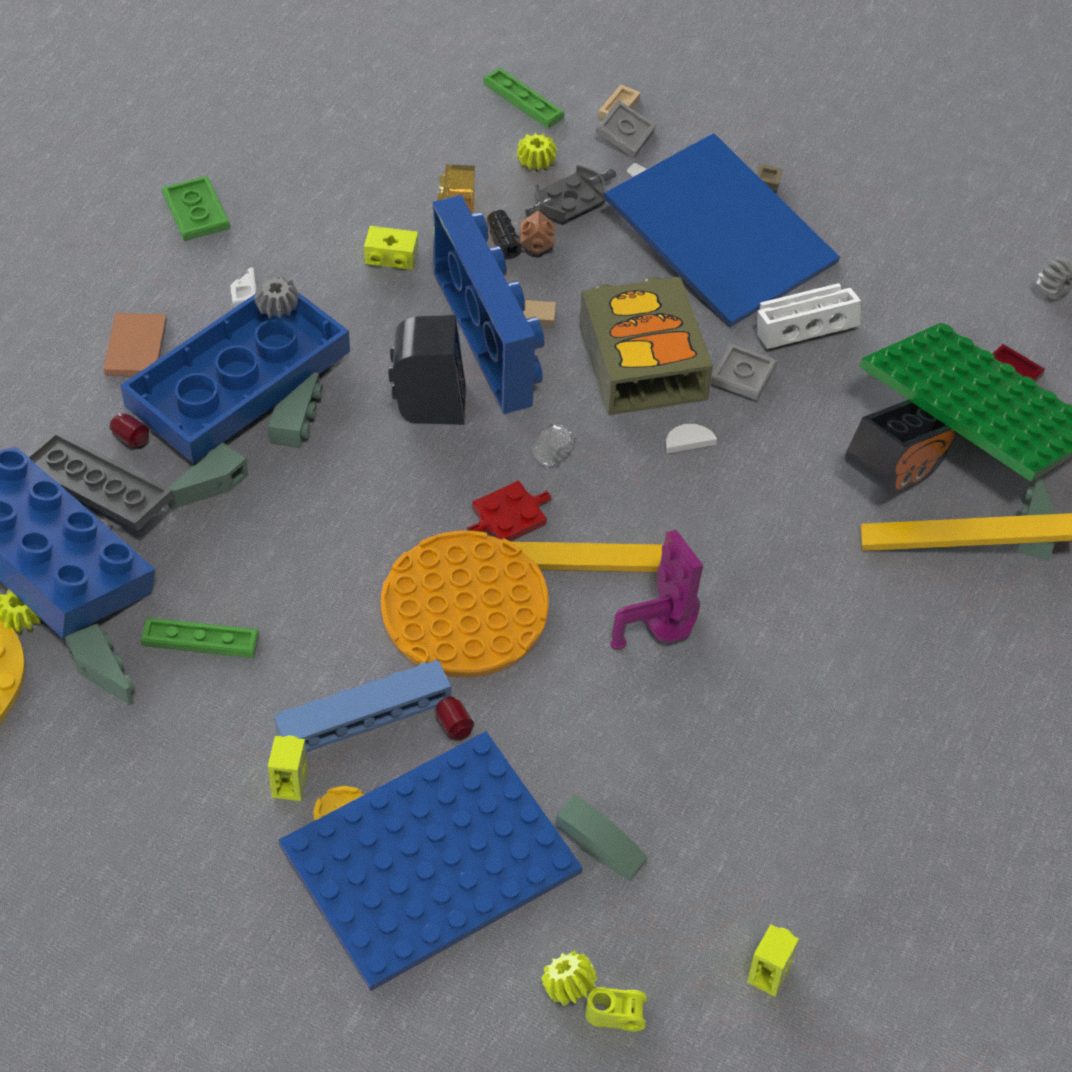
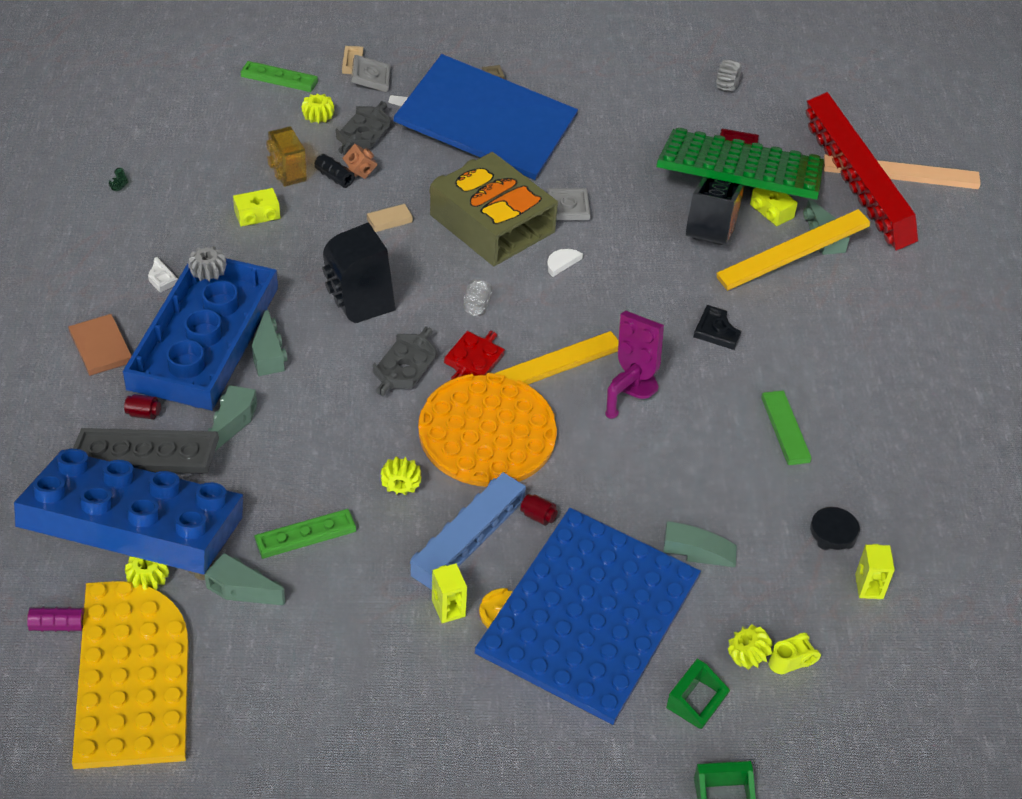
camera: 30 degrees left, 5 degrees down
bright green tile [161,176,230,241] -> none
blue plate [433,195,544,415] -> none
white brick [757,283,861,349] -> none
none -> clear green arm [108,168,128,191]
none -> dark grey plate [373,326,436,396]
none -> neon yellow gear [381,456,421,495]
none -> green tile [666,659,730,729]
none -> black tile [693,305,742,350]
none -> neon yellow brick [750,188,798,226]
none -> bright green tile [761,390,811,465]
none -> black tile [810,507,860,550]

